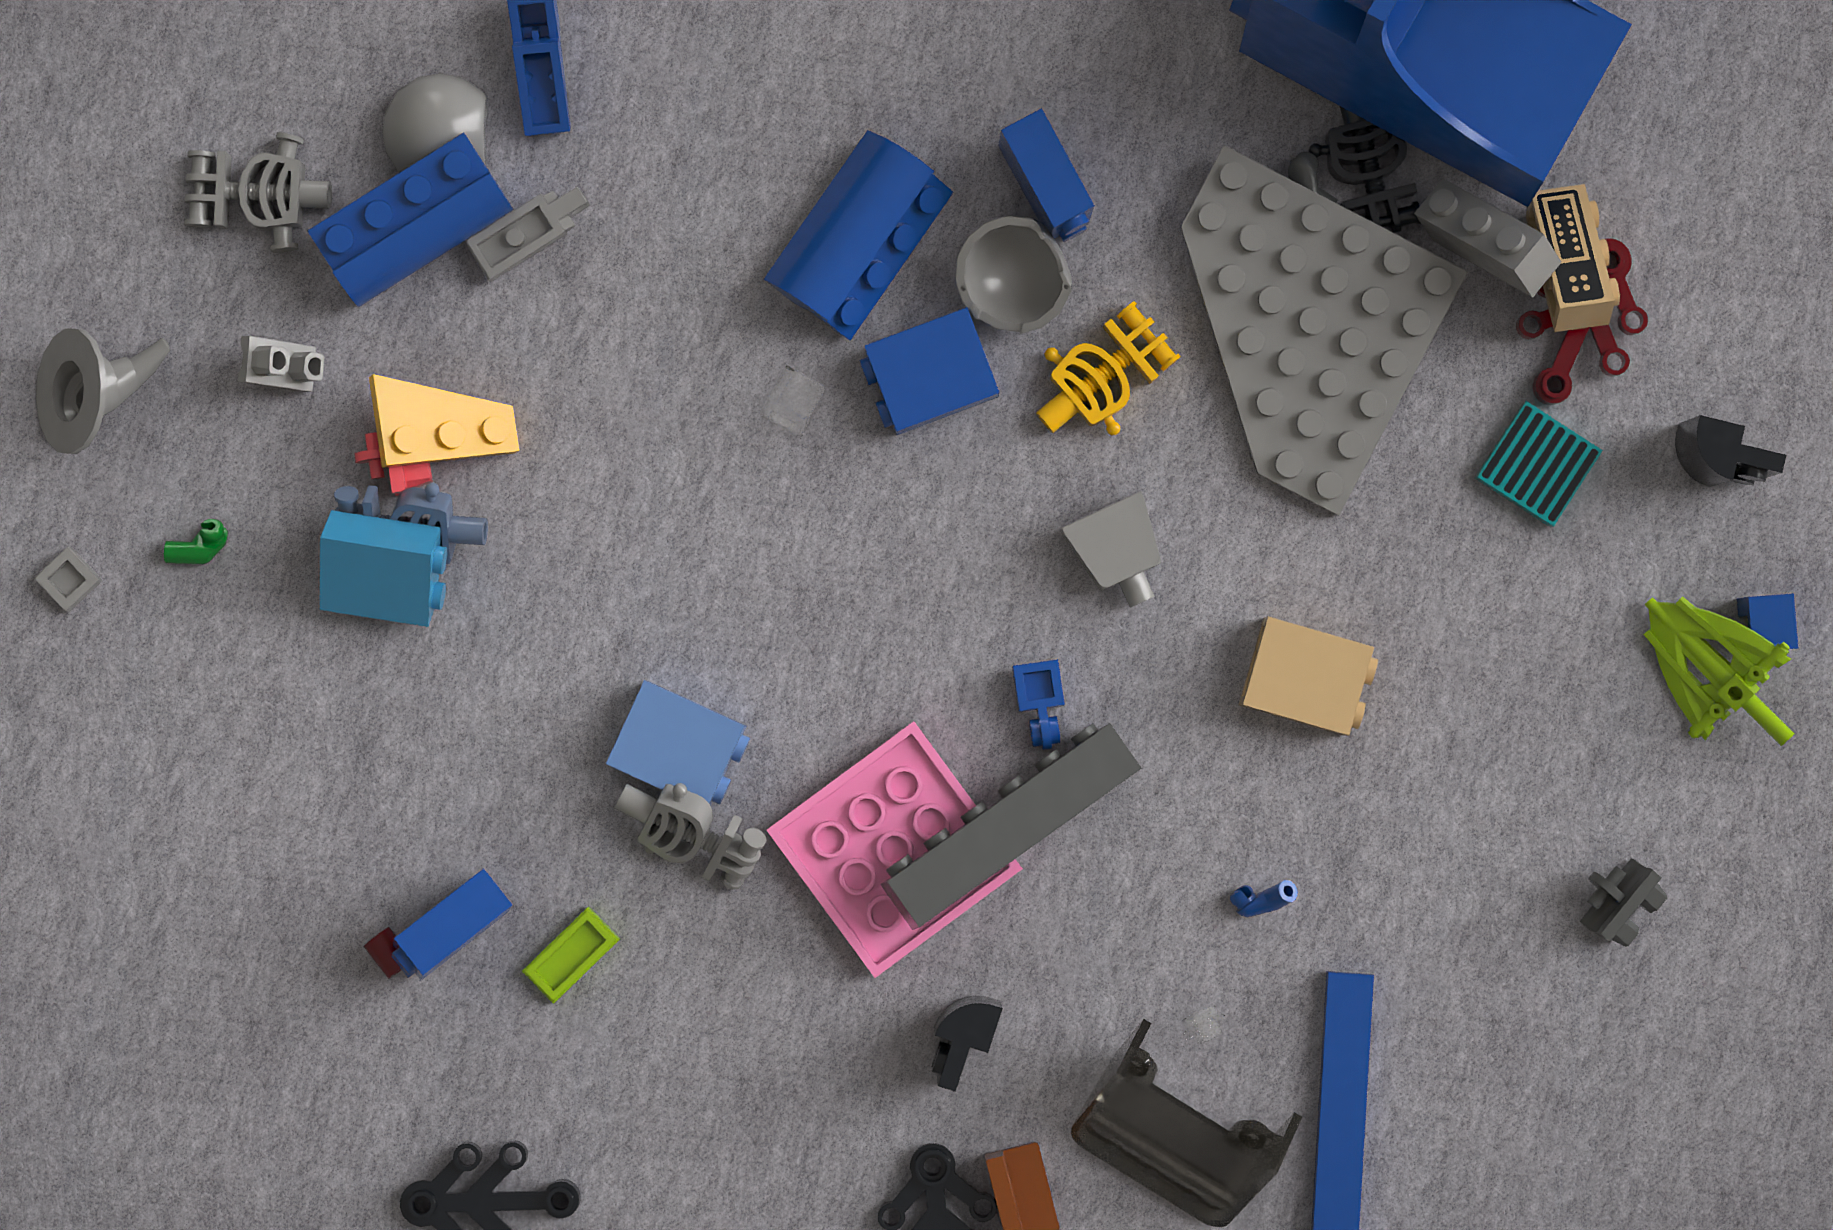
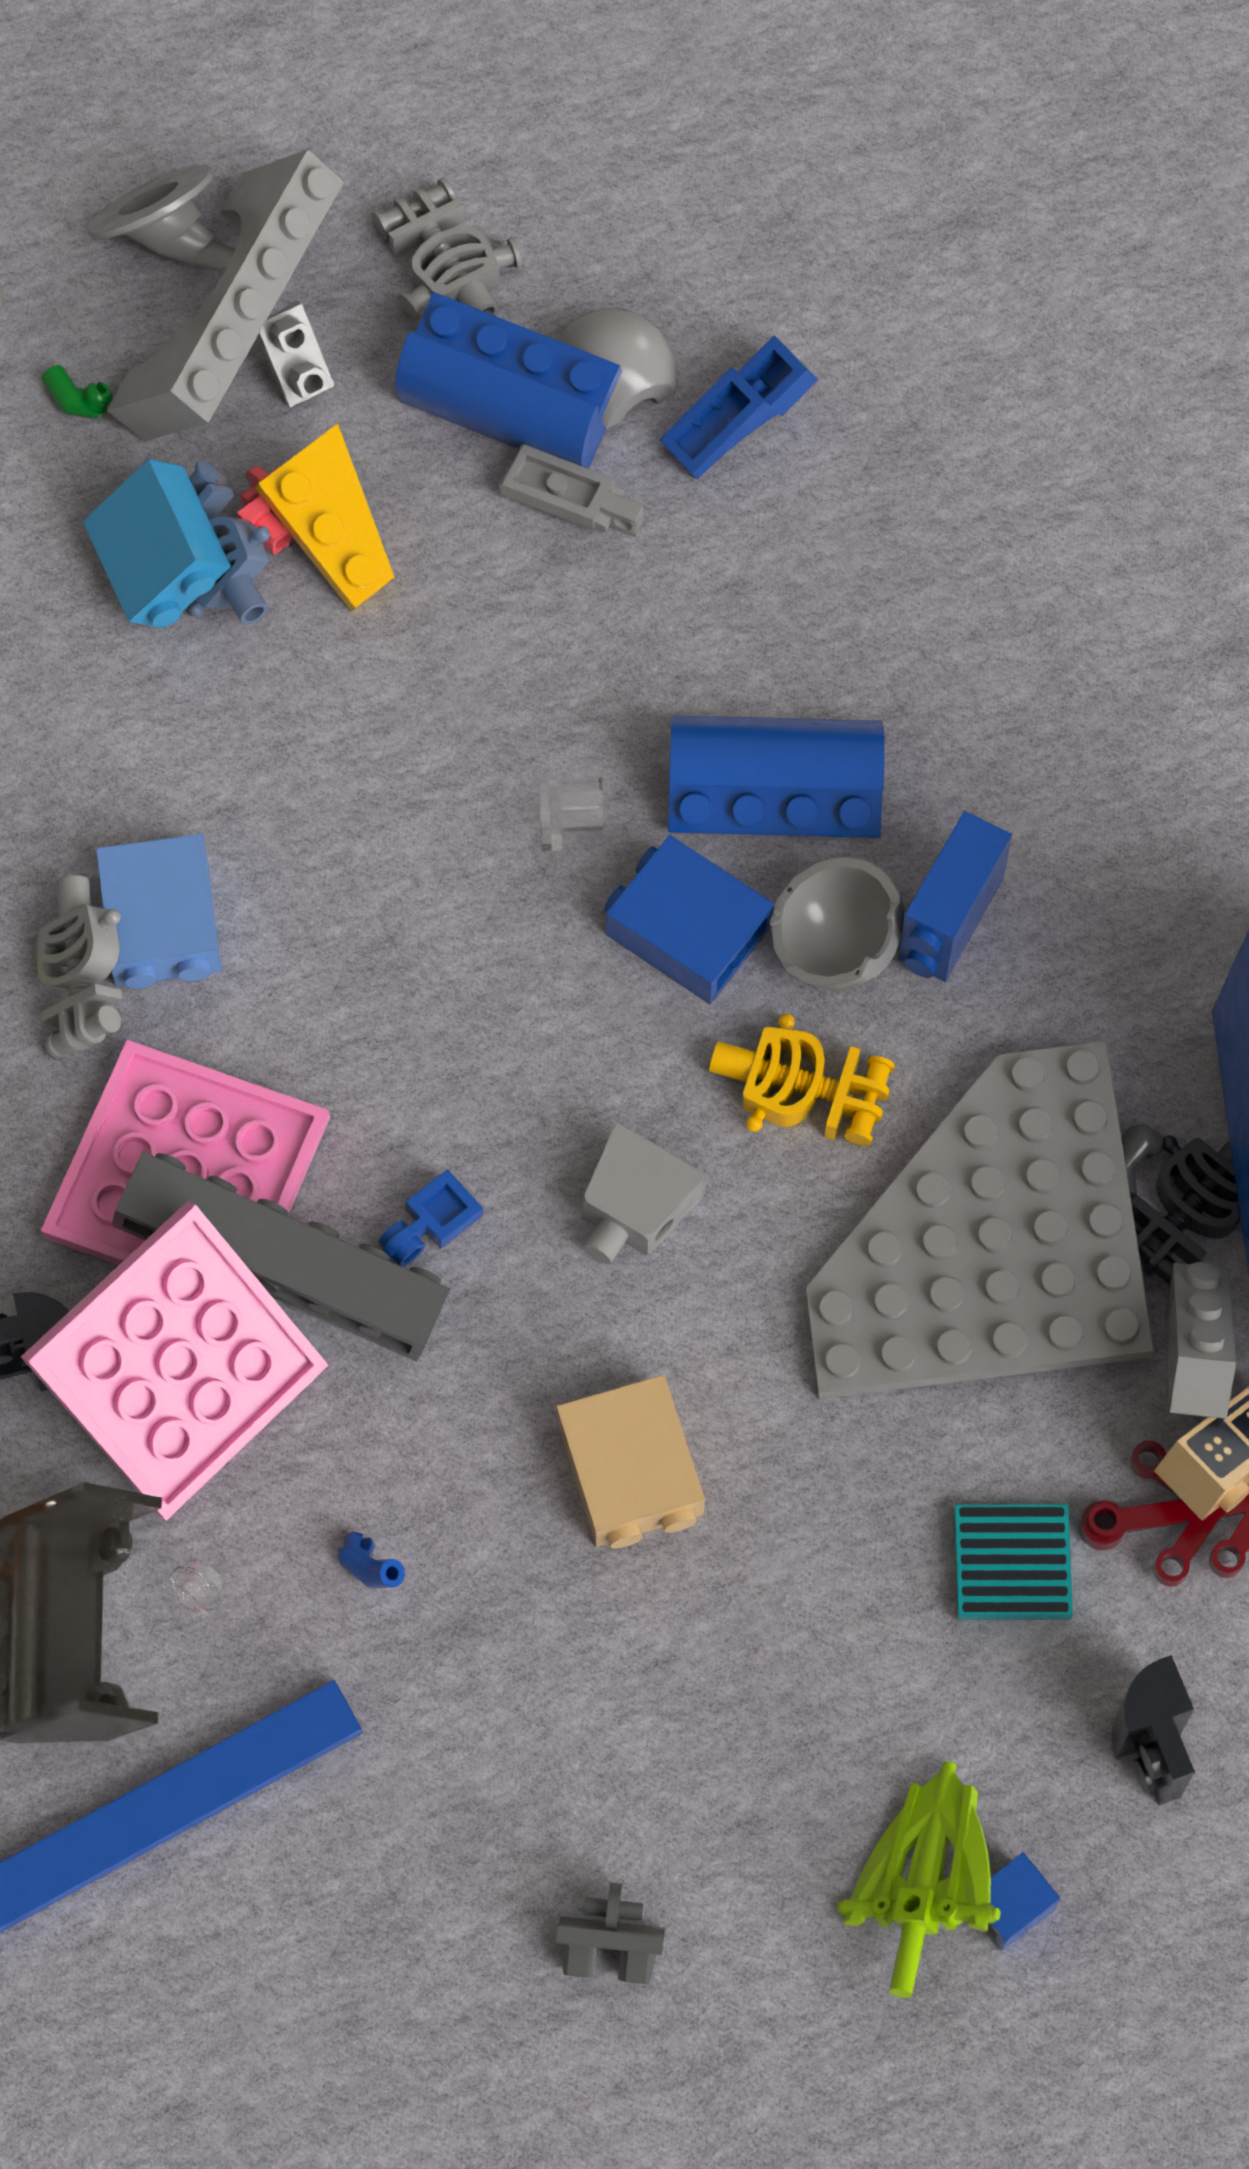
camera: 60 degrees right, 20 degrees down
none -> bright pink plate [21,1201,328,1521]
none -> light grey arch [107,149,344,441]

